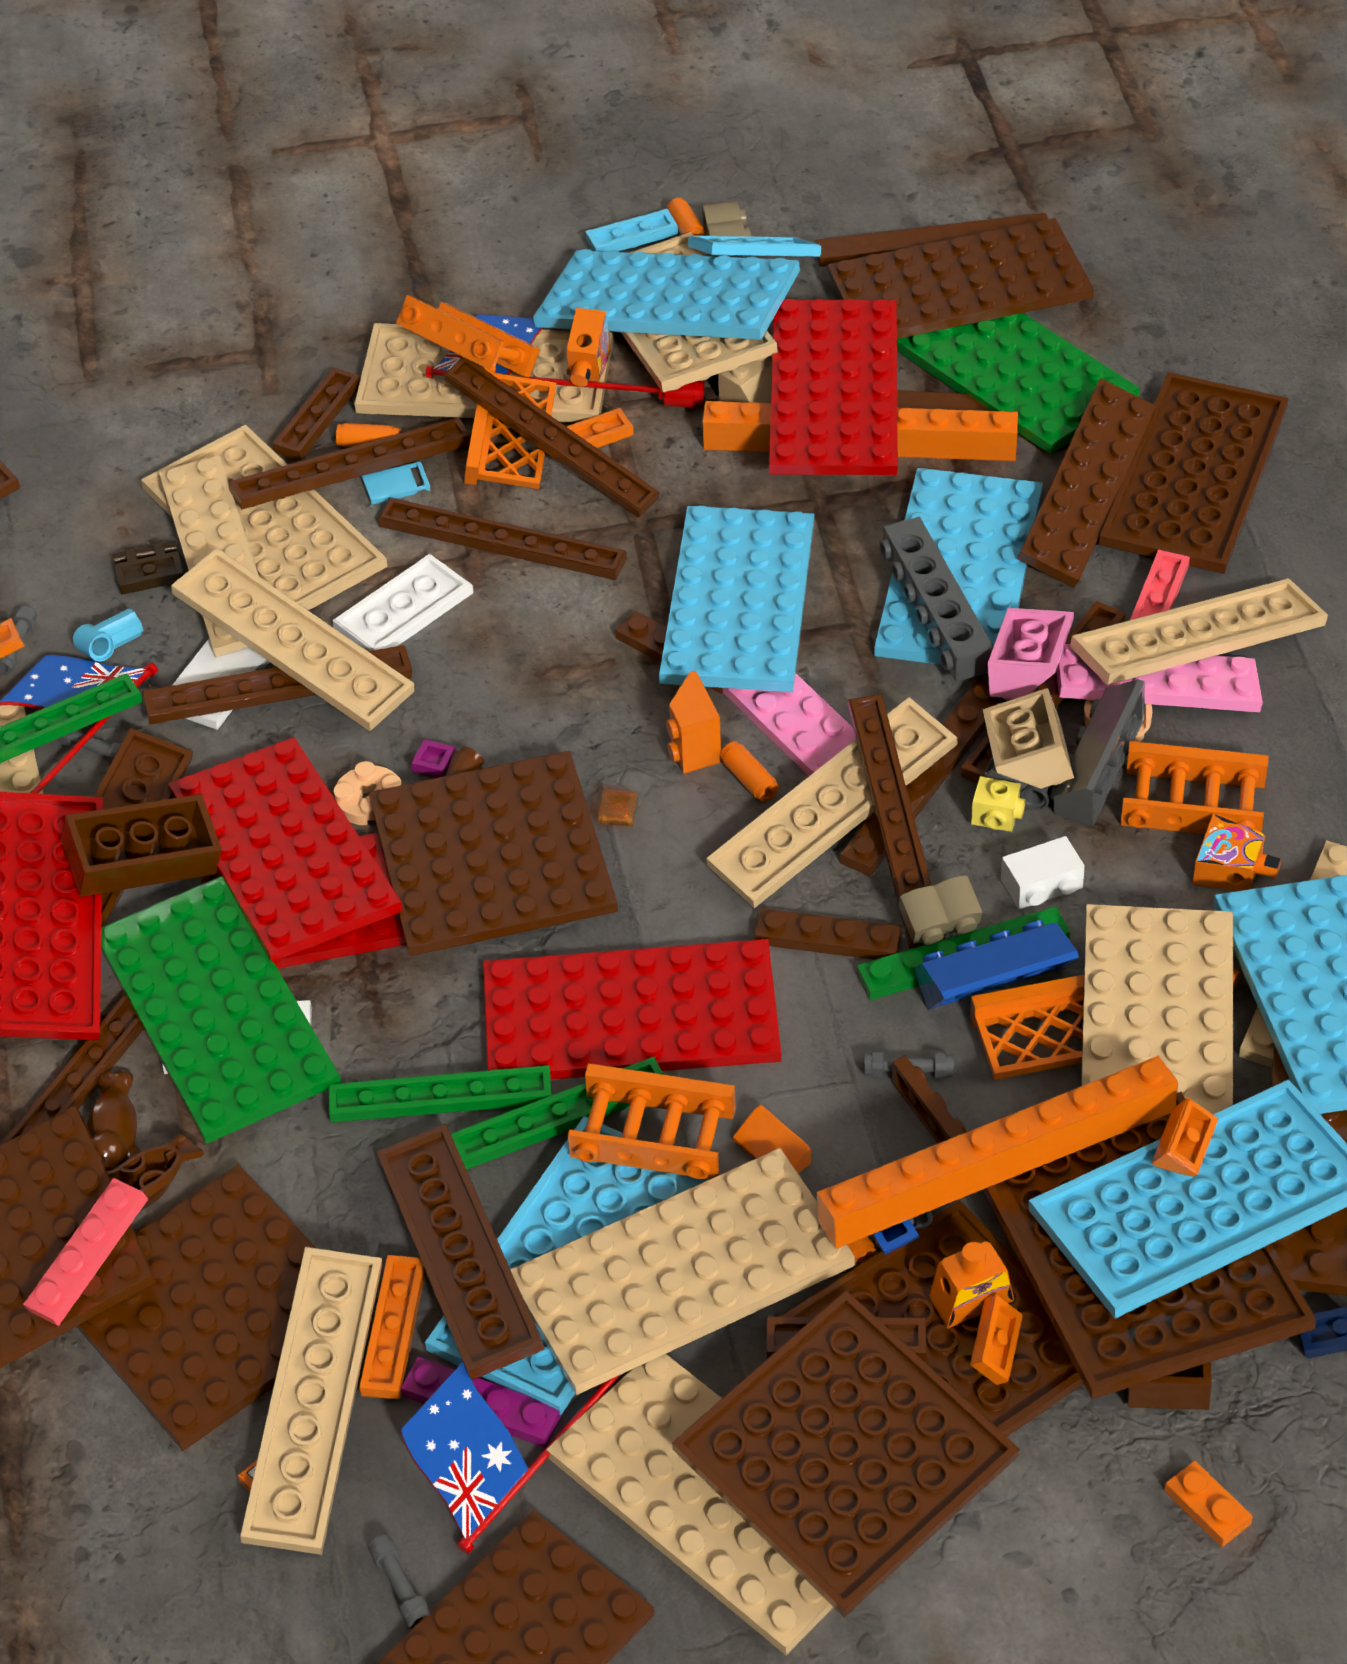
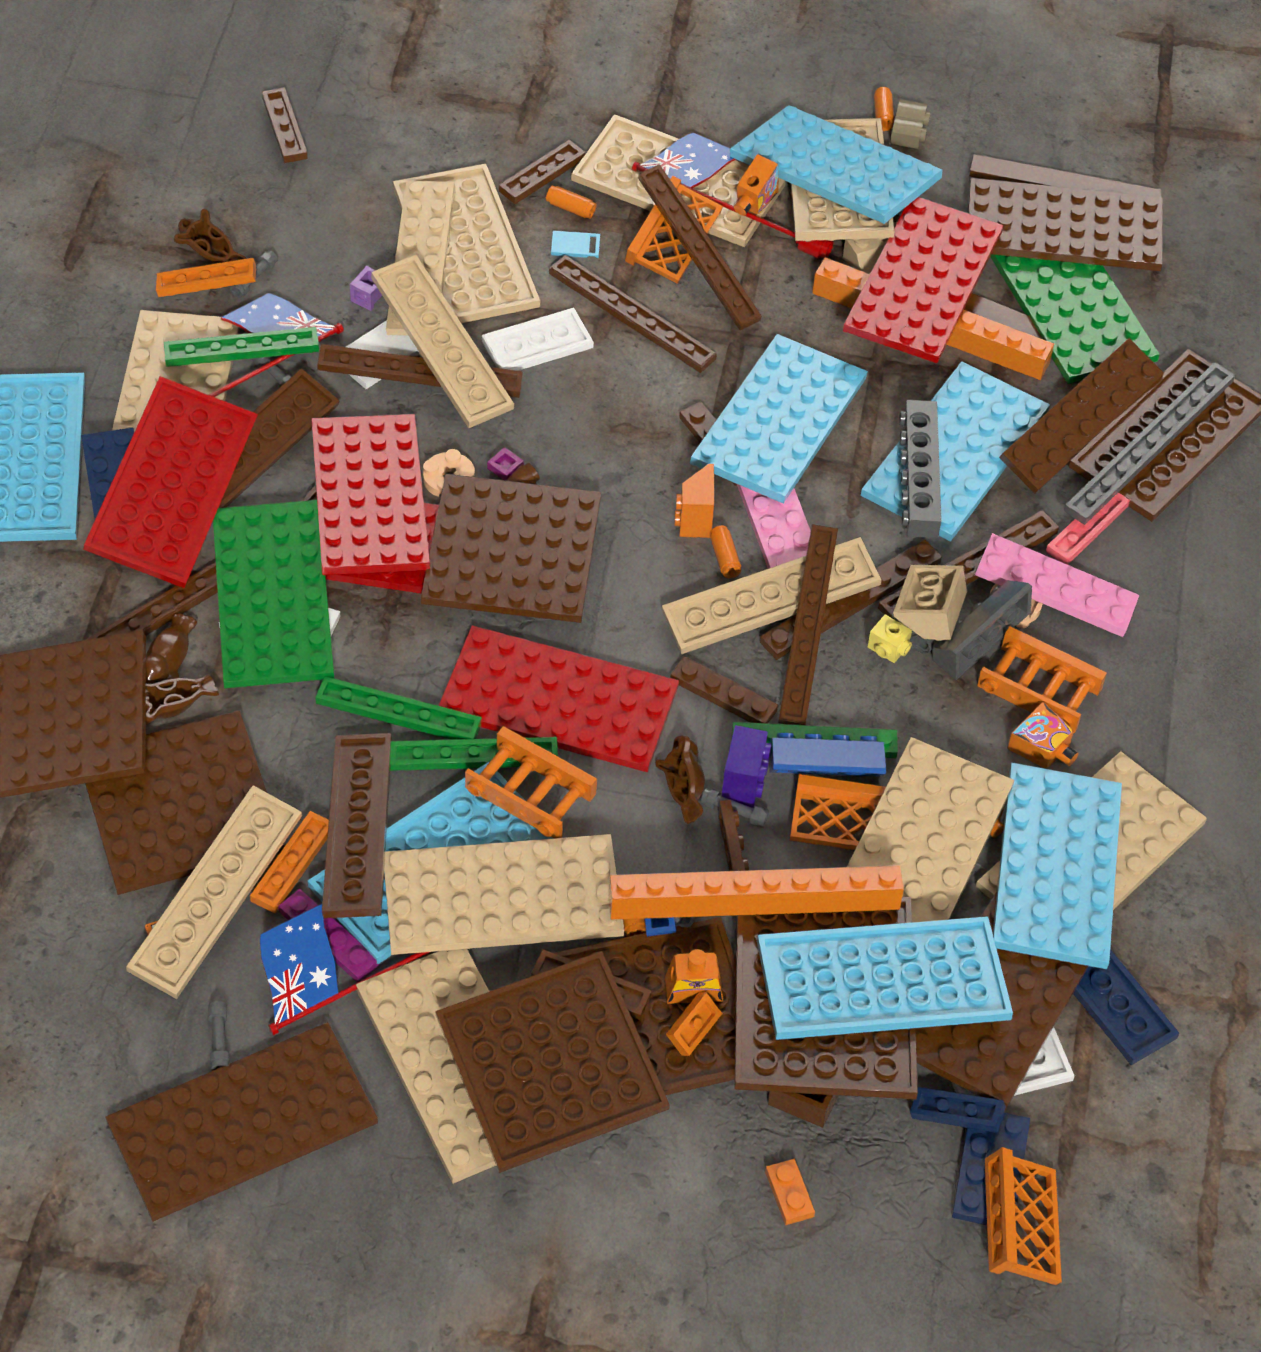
camera: 15 degrees right, 5 degrees up
coral plate [23,1178,148,1326] -> none
reddish brown brick [61,794,222,897] -> none
medium azure piece [73,609,144,662] -> none
dark brown plate [113,540,184,595] -> none
reddish brown plate [228,417,471,510] -> none
orange fence [396,295,541,377] -> none
orange plate [566,408,634,448] -> none
medium azure plate [585,209,678,252] -> none
clear orange plate [598,789,638,827] -> none
medium azure tile [688,235,821,257] -> none
orange slope [733,1104,811,1174] -> none
dark tan brick [898,875,983,945] -> none
bright pink slope [988,608,1074,700] -> none
white brick [1001,836,1085,910] -> none
tan plate [1070,578,1328,685] -> none
orange slope [1151,1097,1219,1177] -> none
none -> medium lavender brick [350,266,382,311]
none -> reddish brown animal [655,735,705,824]
none -> dark purple brick [722,725,772,808]
none -> plate [1064,362,1235,525]

